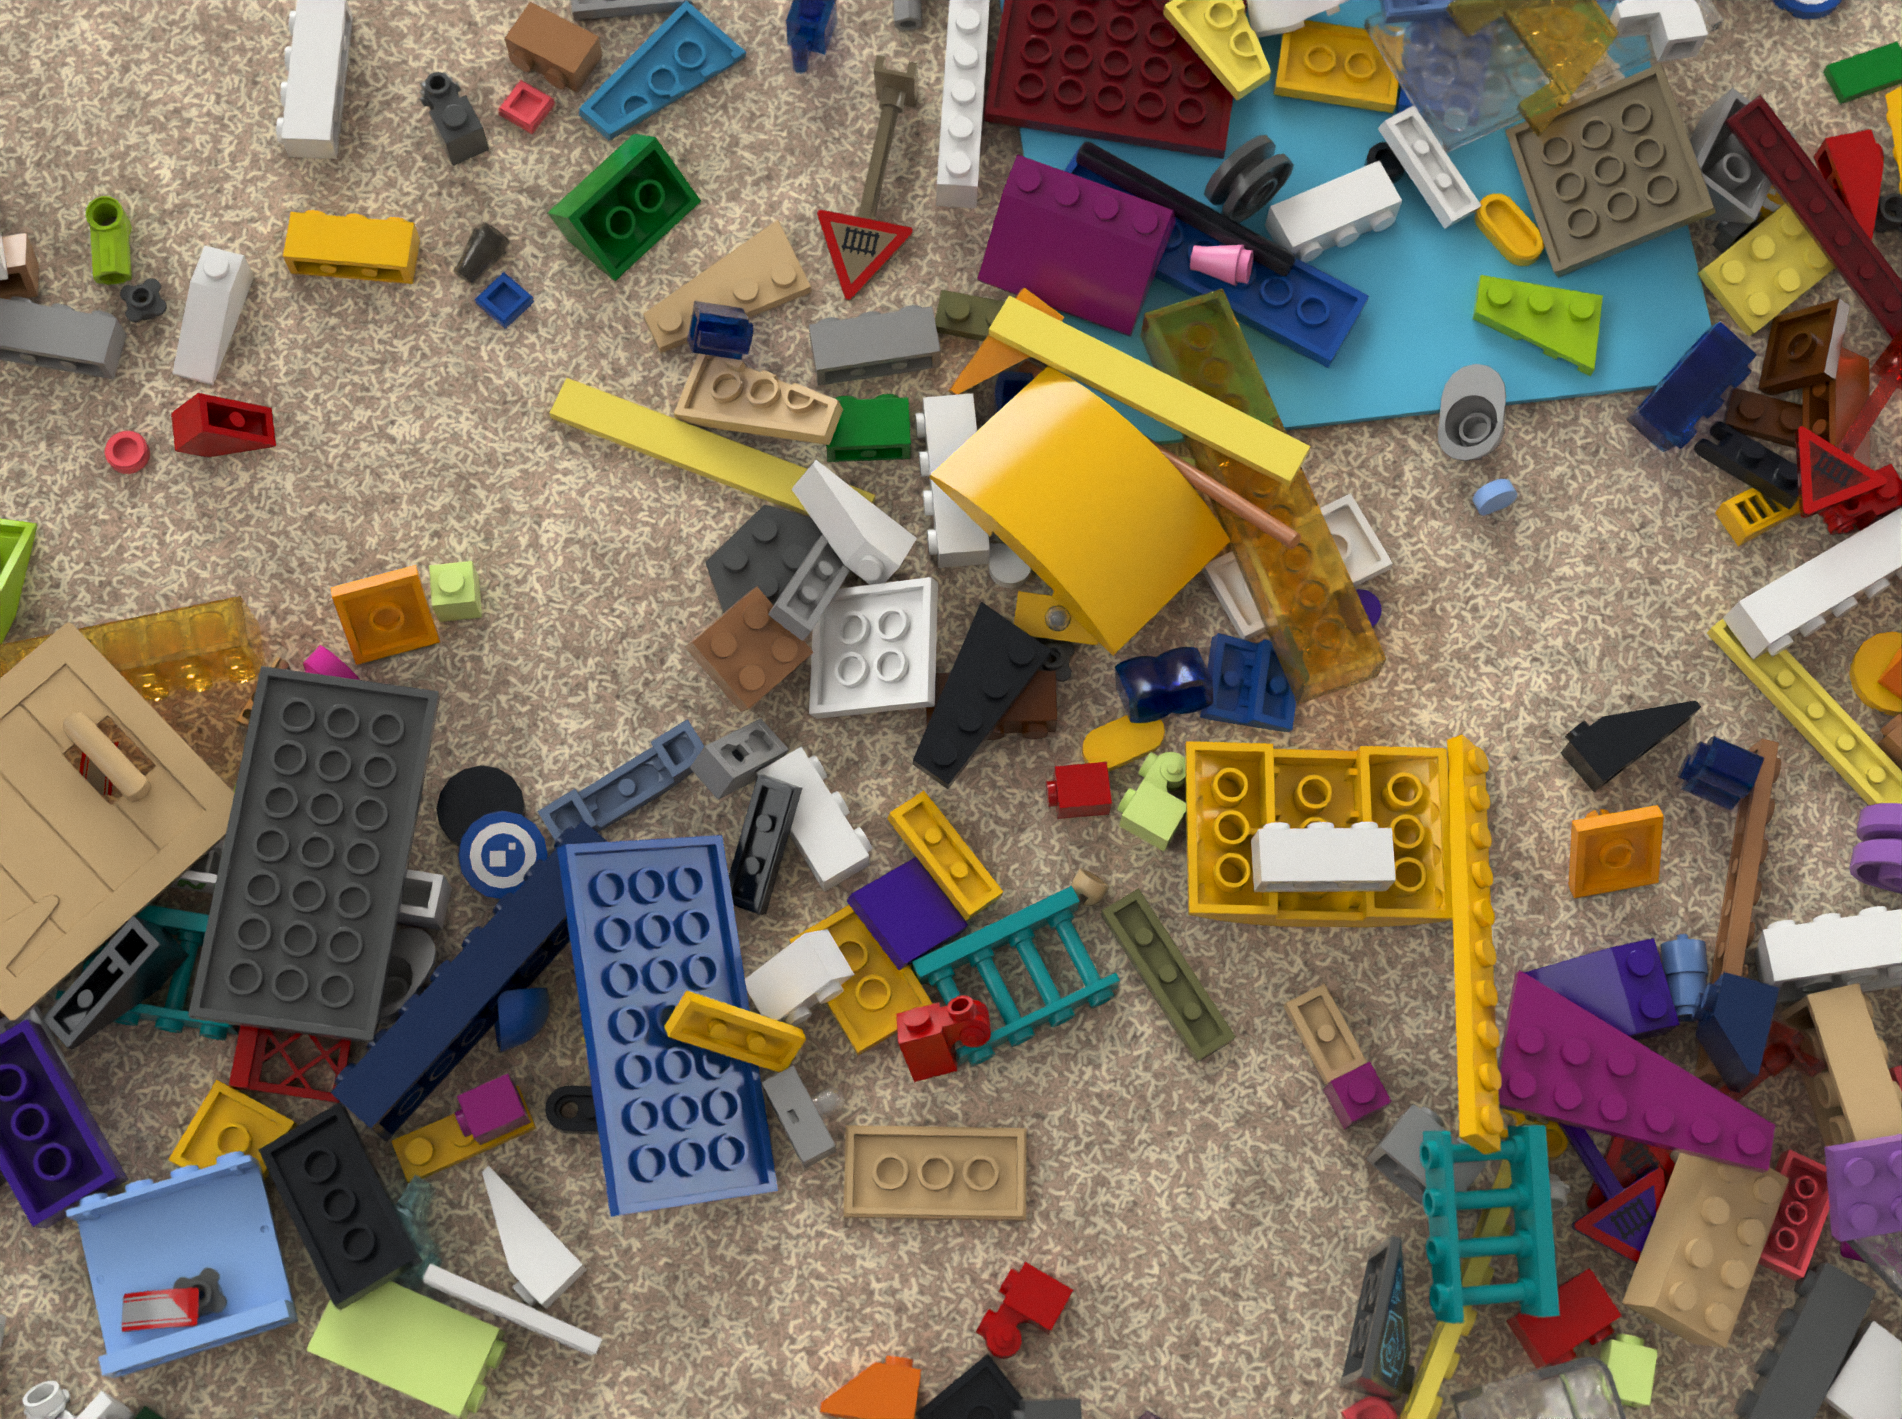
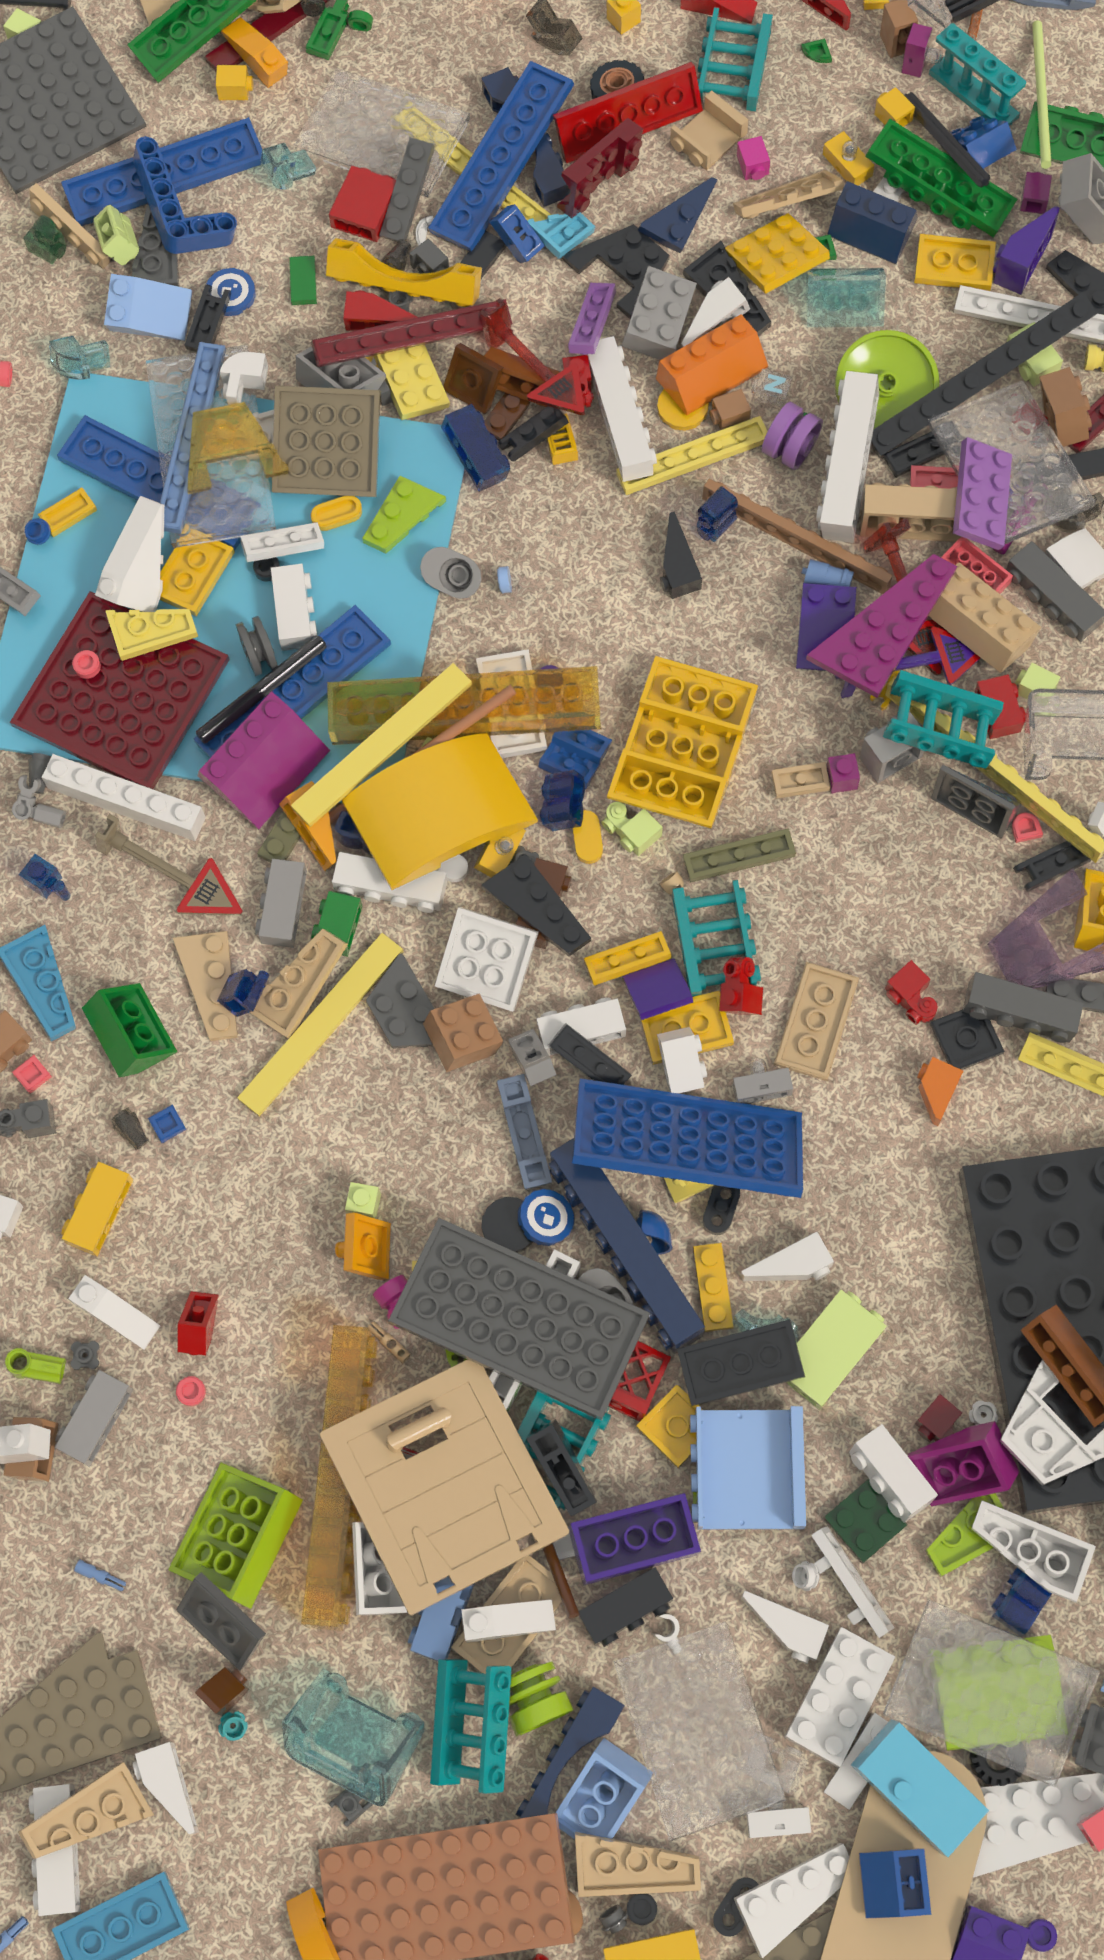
camera: 65 degrees left, 0 degrees up
sticker [122,1288,199,1332] -> none
dark grey plate [173,1268,227,1319] -> none
white tile [422,1264,602,1356] -> none
magenta brick [454,1073,531,1145] -> none
yellow plate [664,990,806,1073] -> none
light grey plate [768,534,850,641] -> none
white slope [792,460,917,585] -> none
red brick [1046,762,1112,819] -> none
bright pink cone [1190,245,1254,286] -> none
white brick [1251,822,1396,892] -> none
yellow plate [1447,734,1503,1155] -> none
light orange tile [1568,805,1664,898] -> none
dark blue slope [1692,972,1779,1093] -> none

